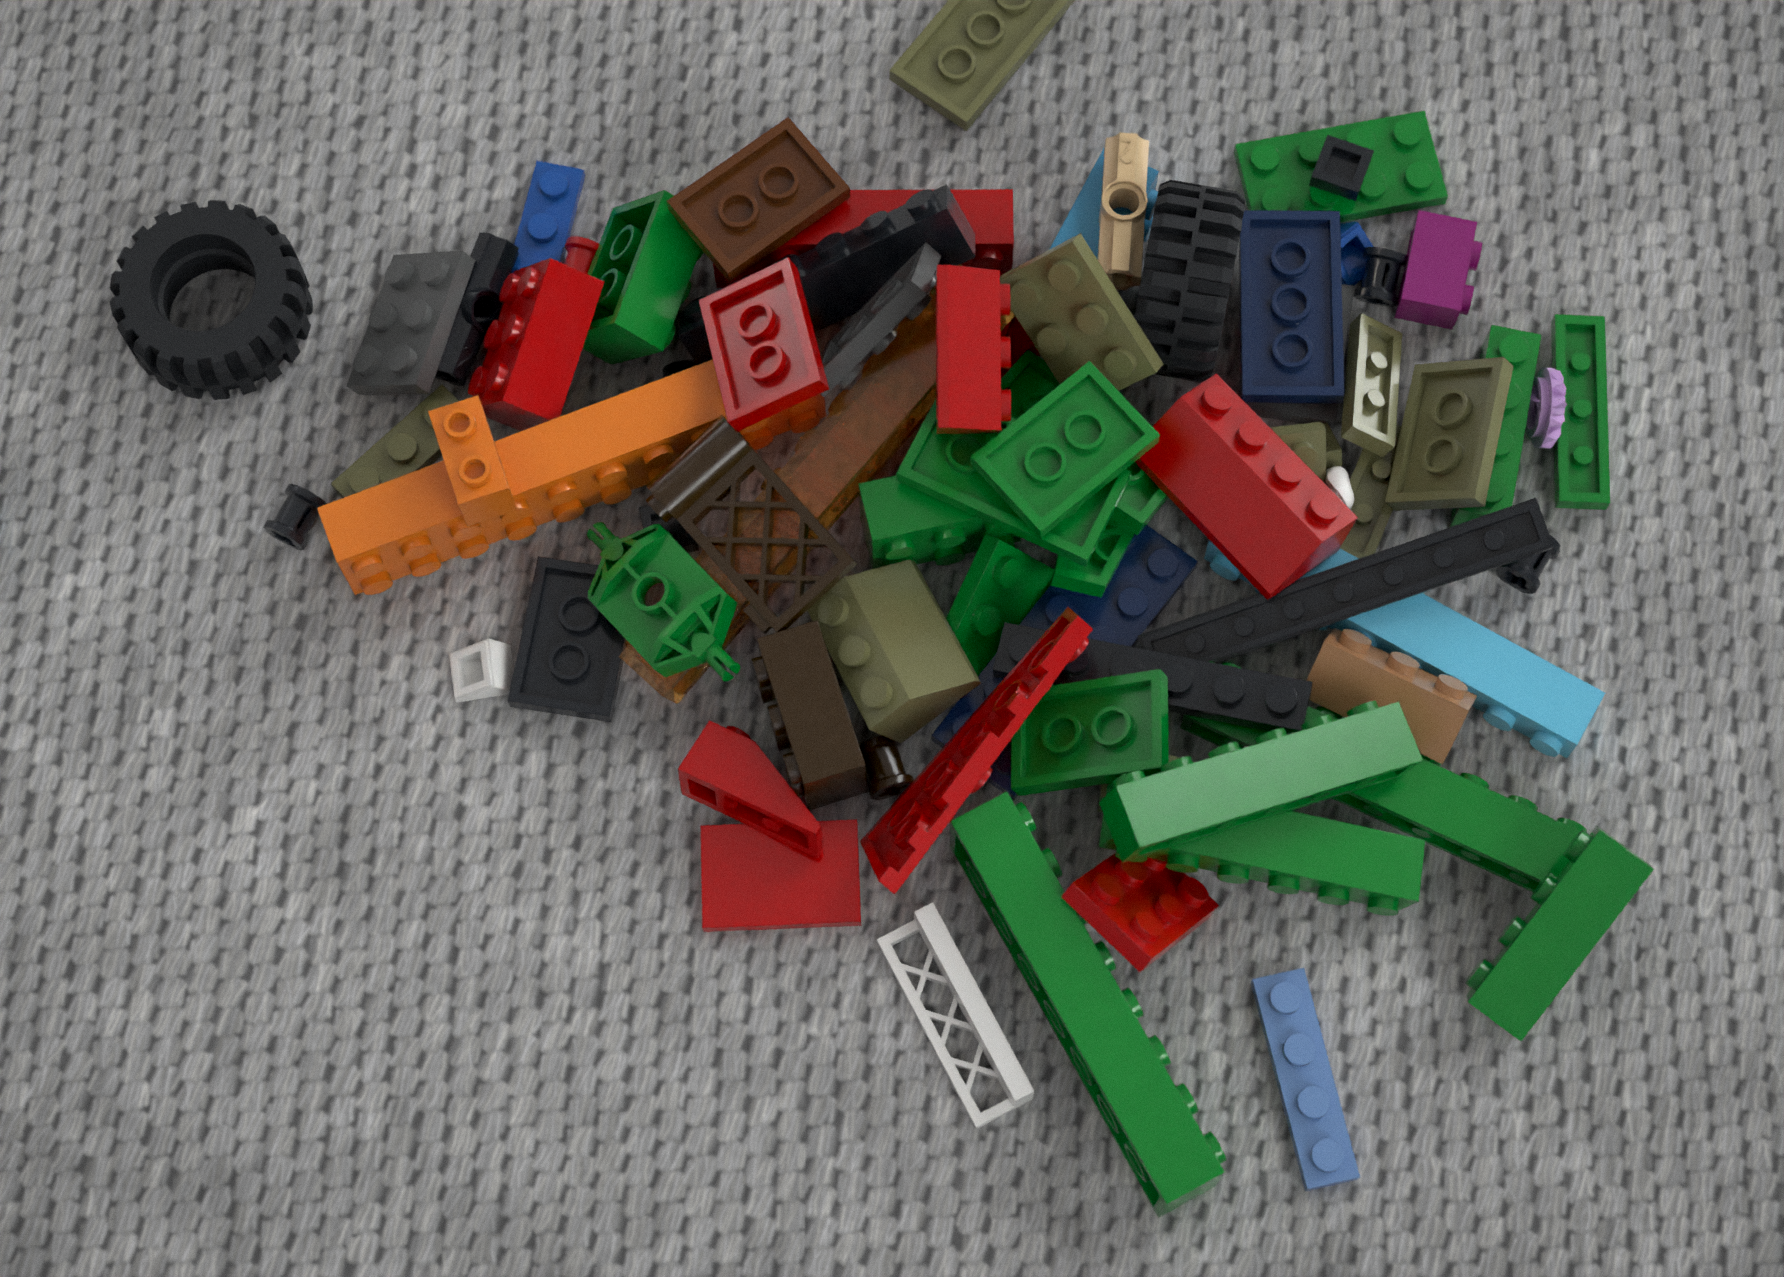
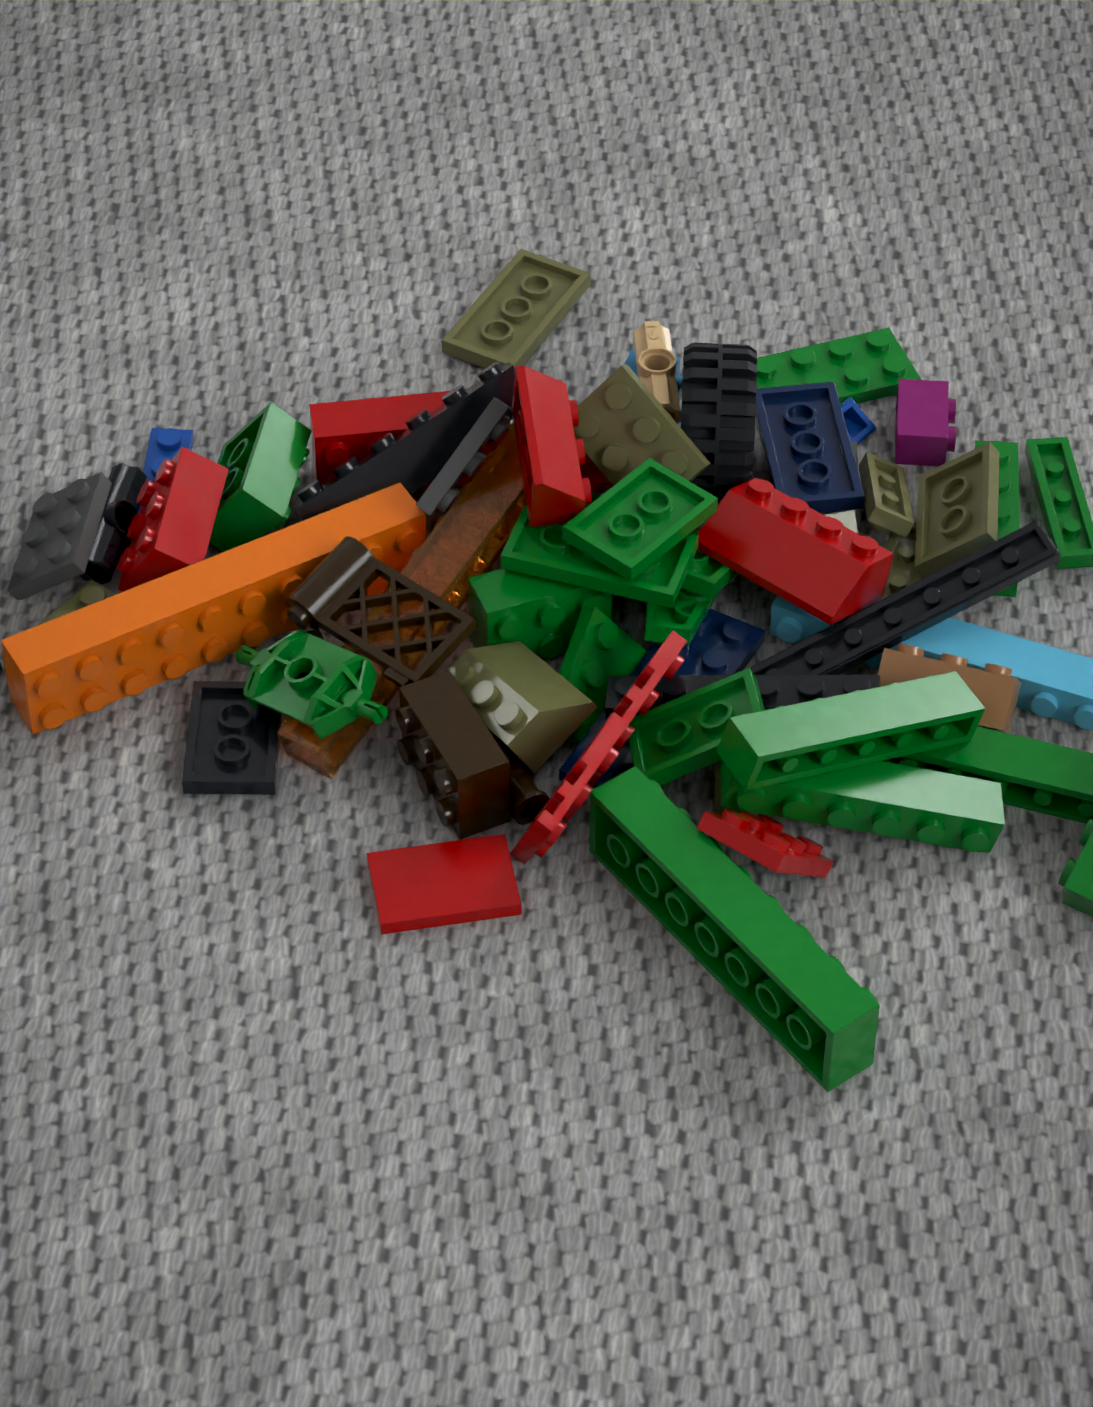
camera: 10 degrees left, 25 degrees down
orange brick [428,395,517,526] -> none
white slope [449,638,514,703] -> none
reddish brown plate [667,117,850,282] -> none
red slope [678,720,823,859] -> none
red plate [699,257,829,432] -> none
white fence [877,902,1034,1129] -> none
medium blue plate [1251,968,1360,1191] -> none
black plate [1309,135,1374,201] -> none
black bush [1353,247,1408,307] -> none
black bush [1495,534,1561,594] -> none
lavender gear [1526,367,1567,449] -> none

